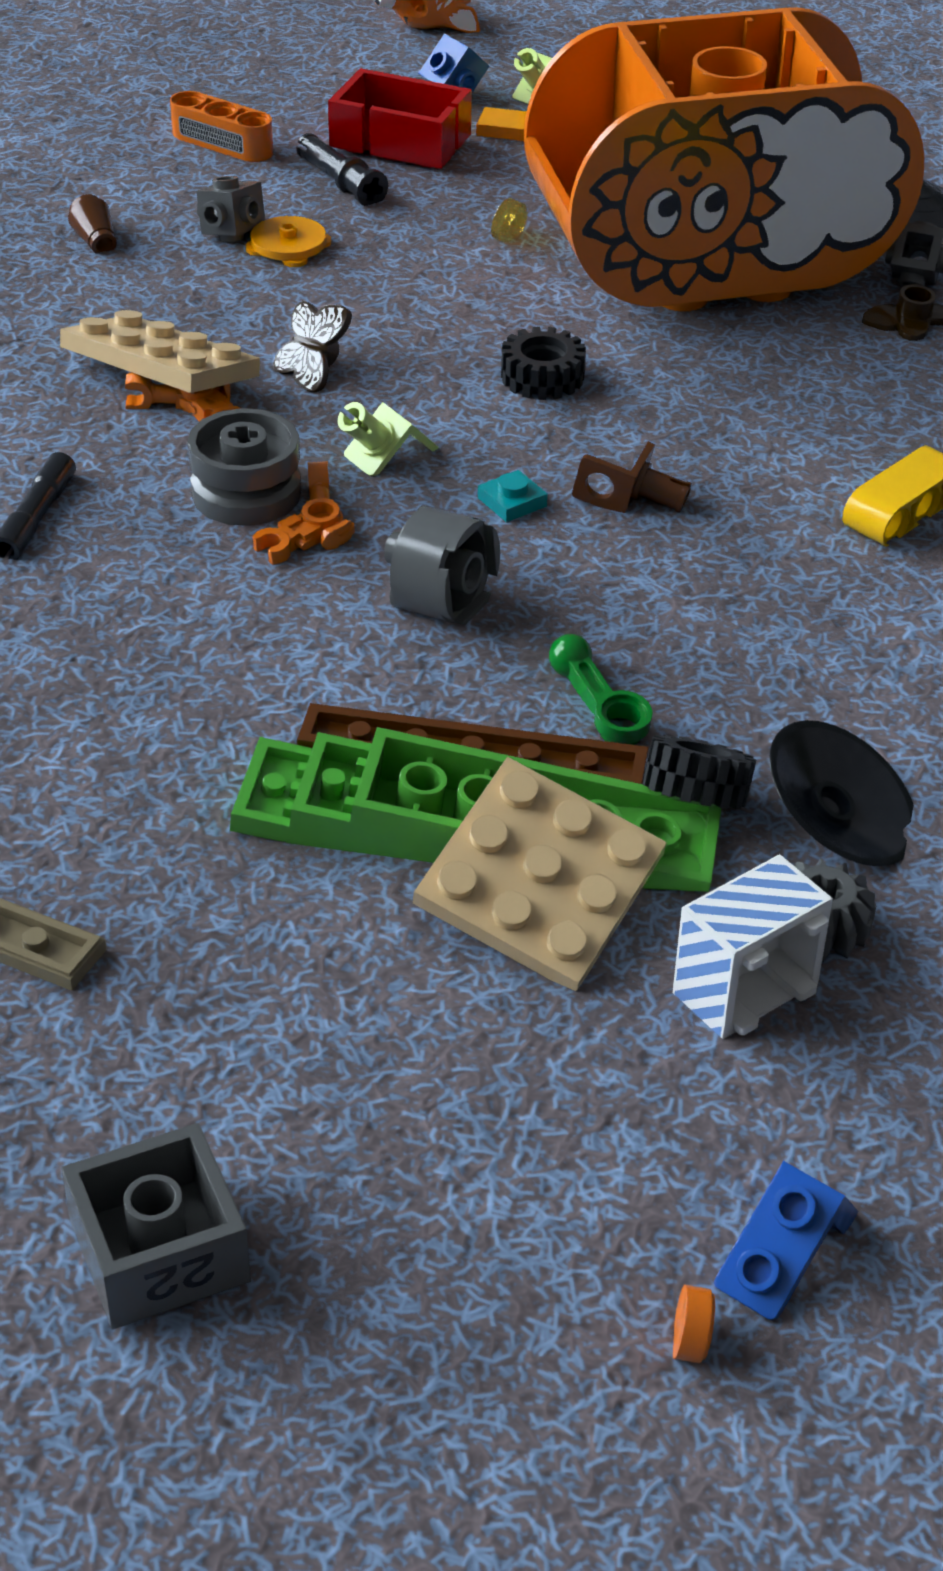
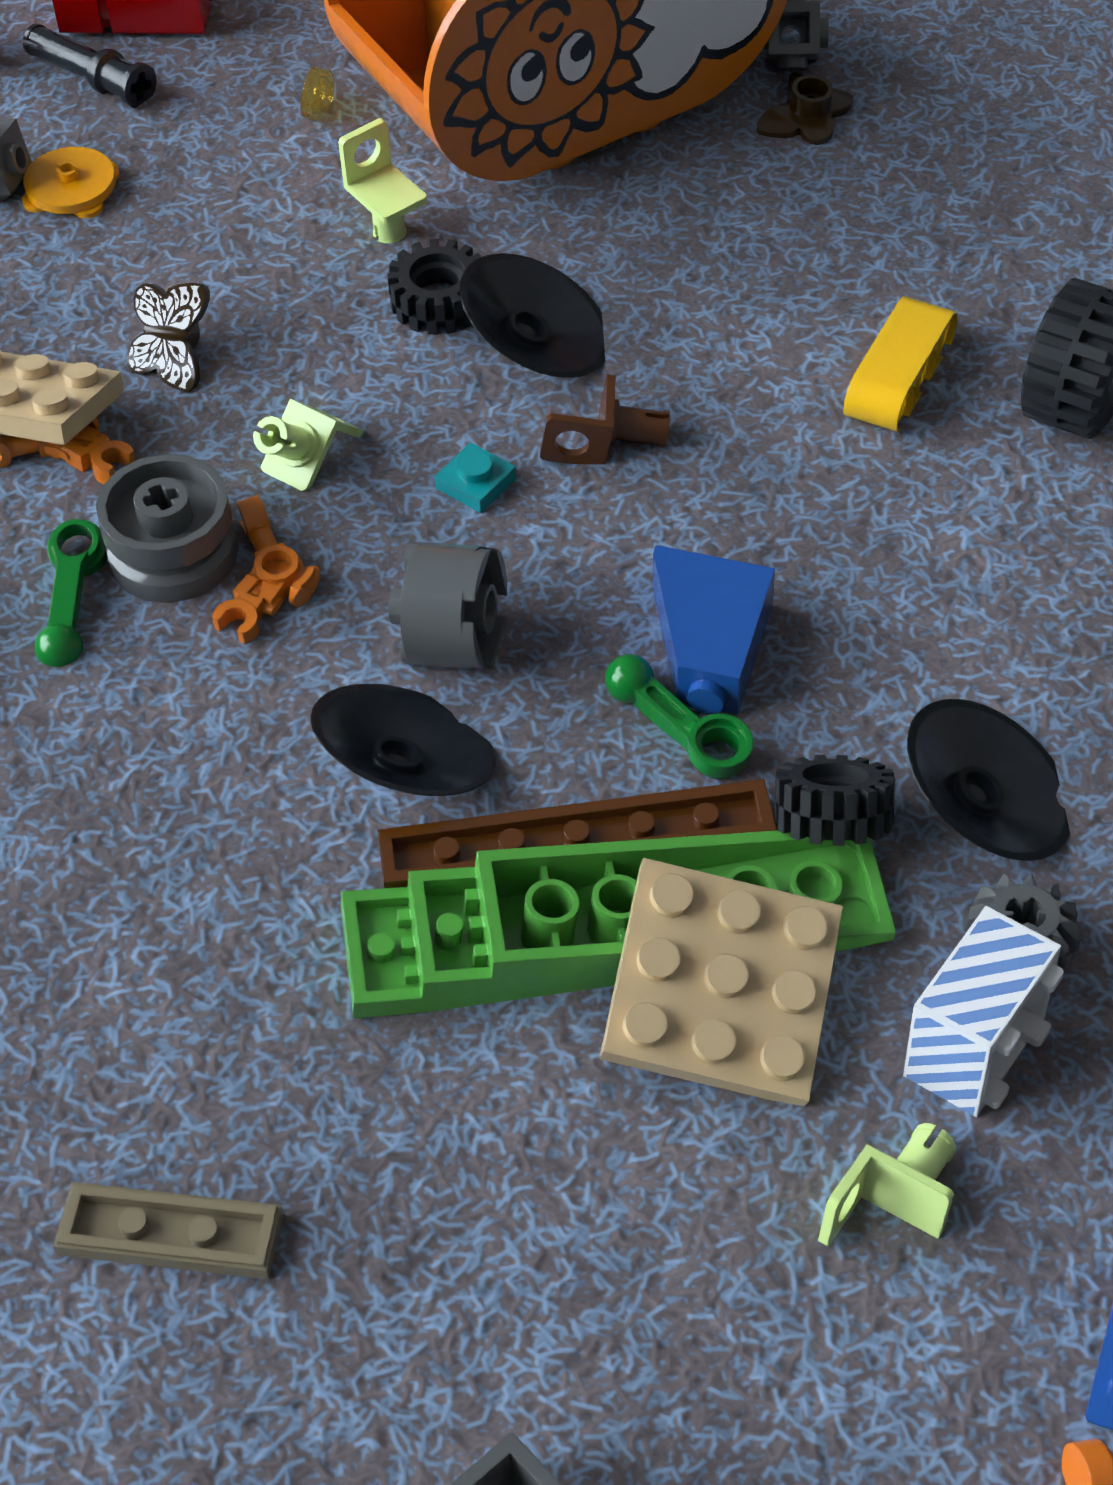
camera: 15 degrees left, 10 degrees up
none -> green piece [34,519,108,667]
none -> black hat [311,684,496,796]
none -> yellowish green bracket [338,118,427,243]
none -> black hat [460,253,606,378]
none -> blue slope [653,545,775,715]
none -> yellowish green bracket [818,1123,956,1246]

